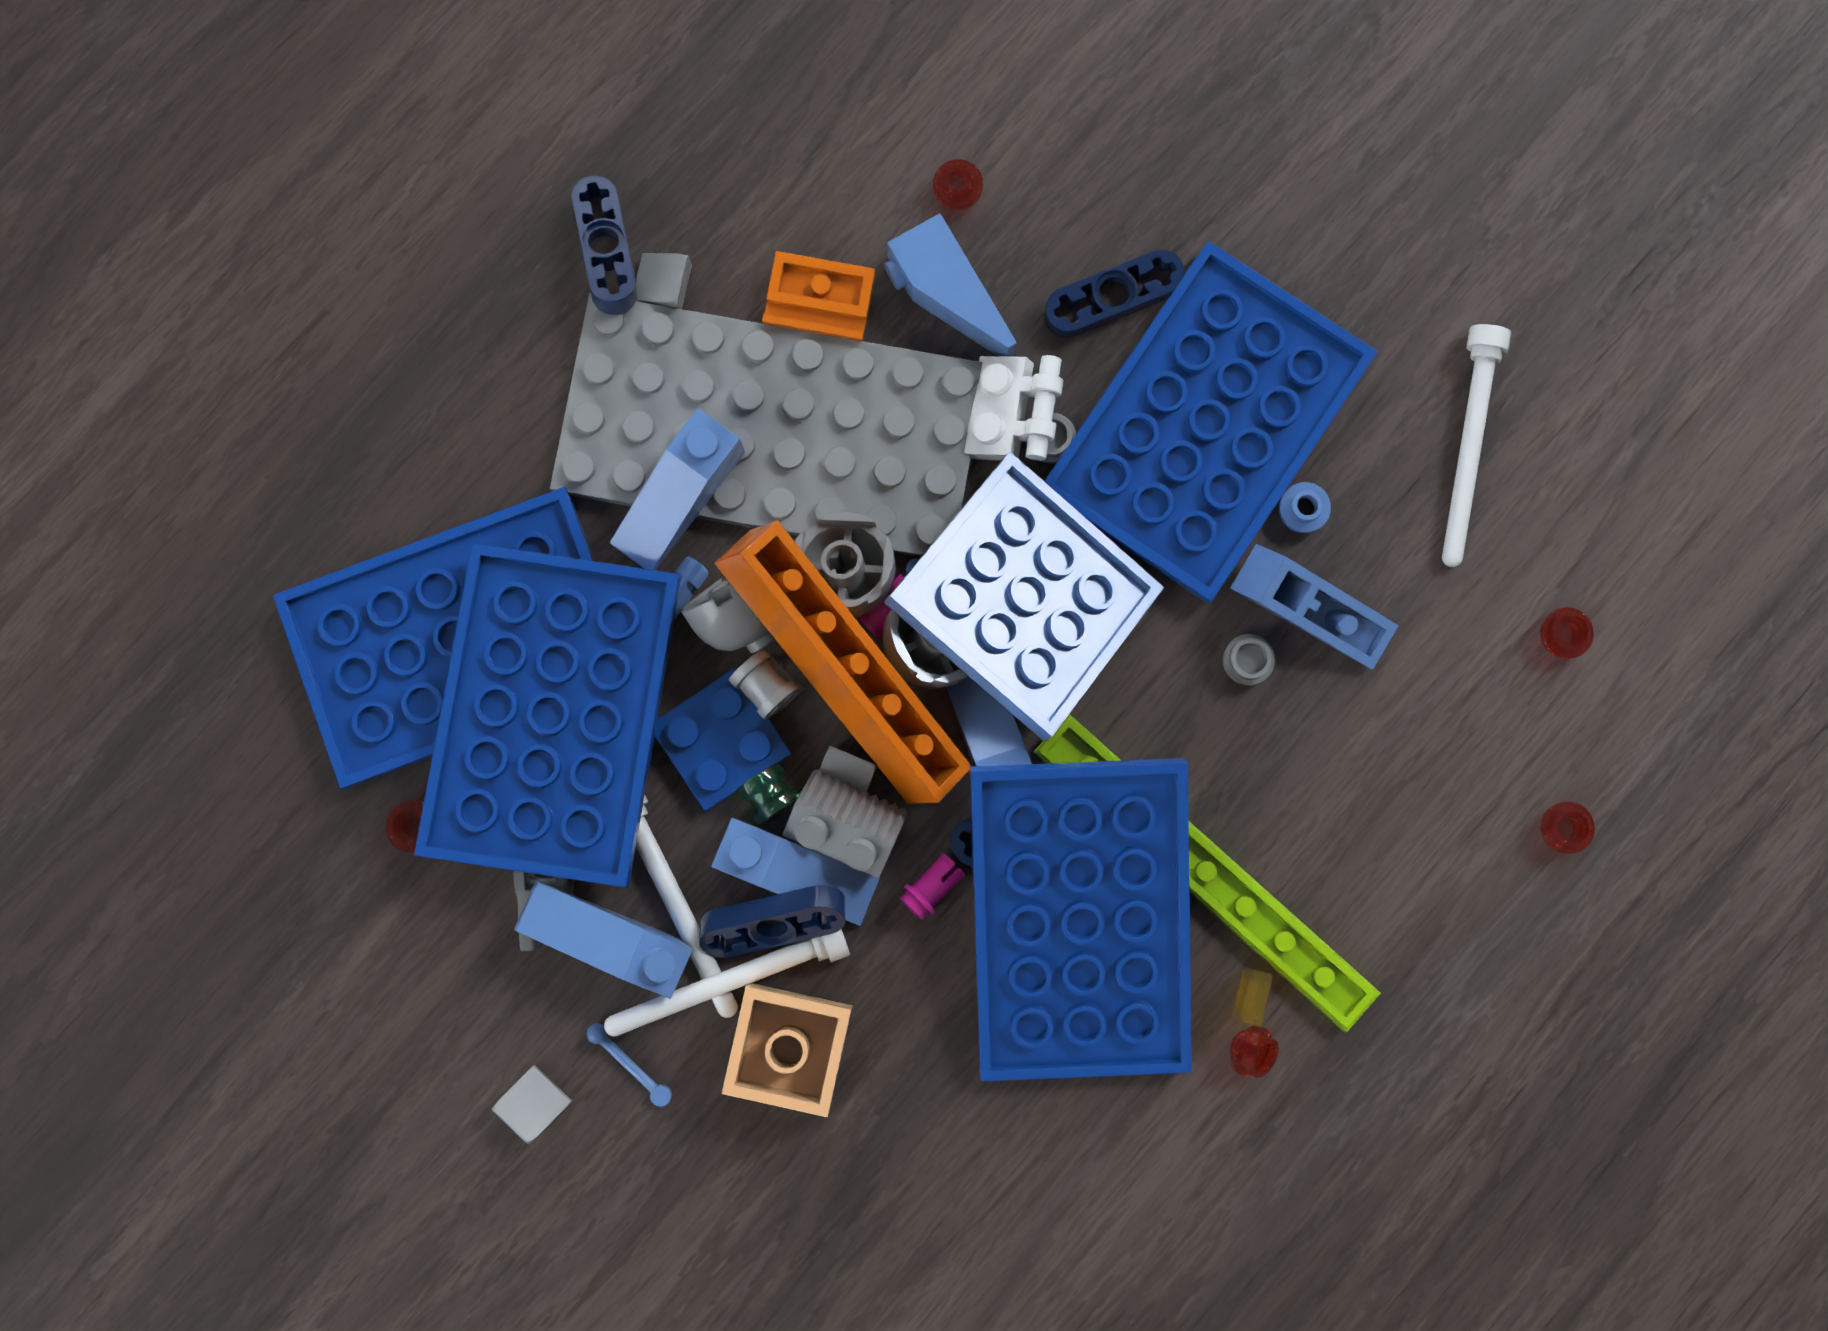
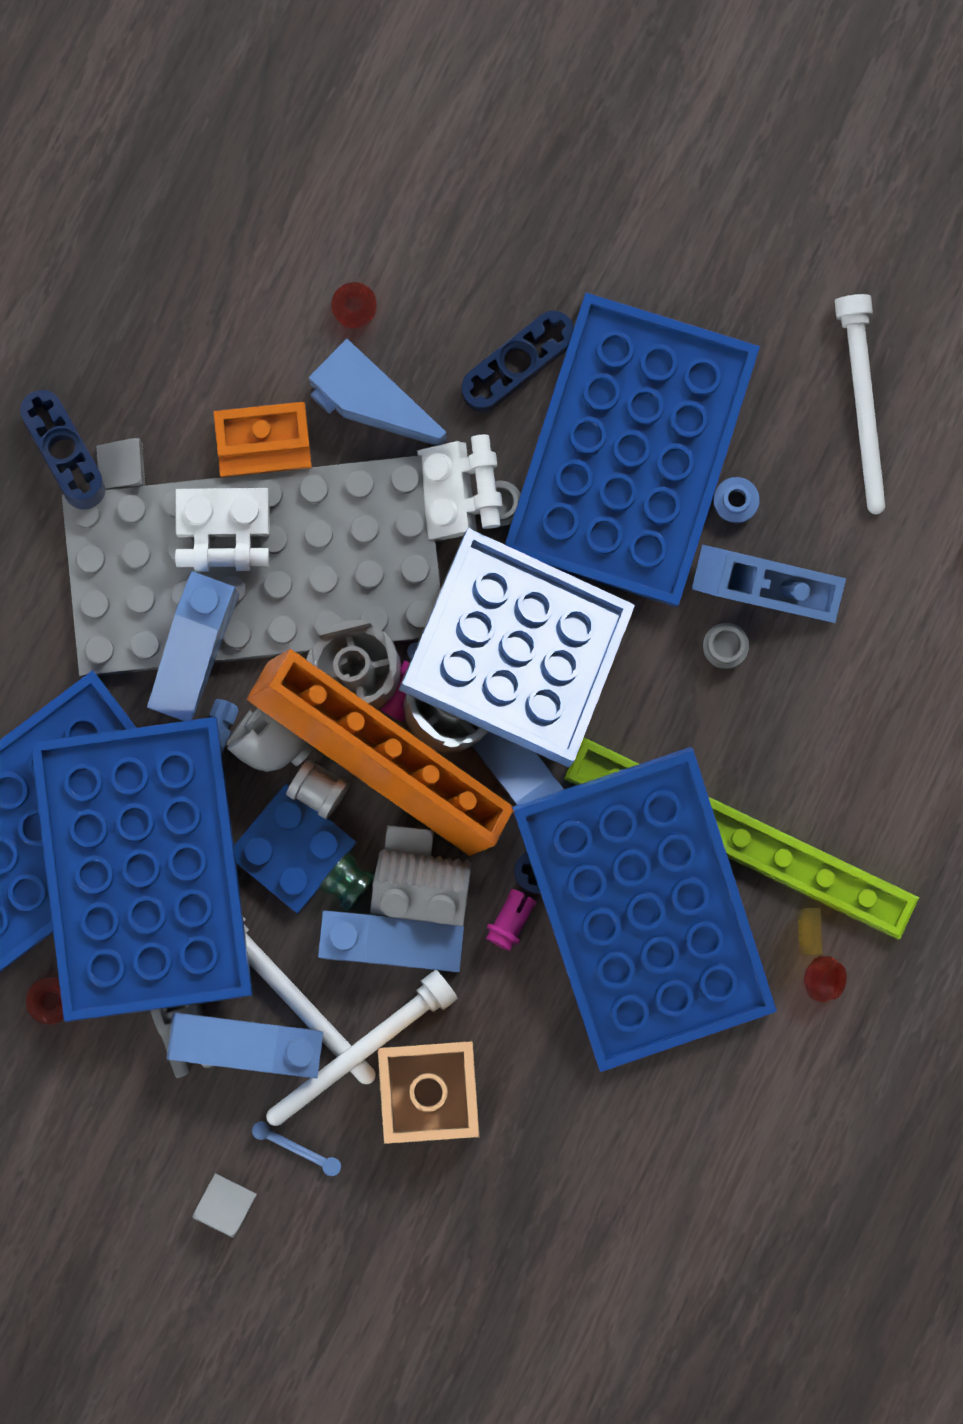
camera: 10 degrees left, 0 degrees up
dark blue beam [699,885,845,958] -> none
none -> white plate [175,488,270,572]

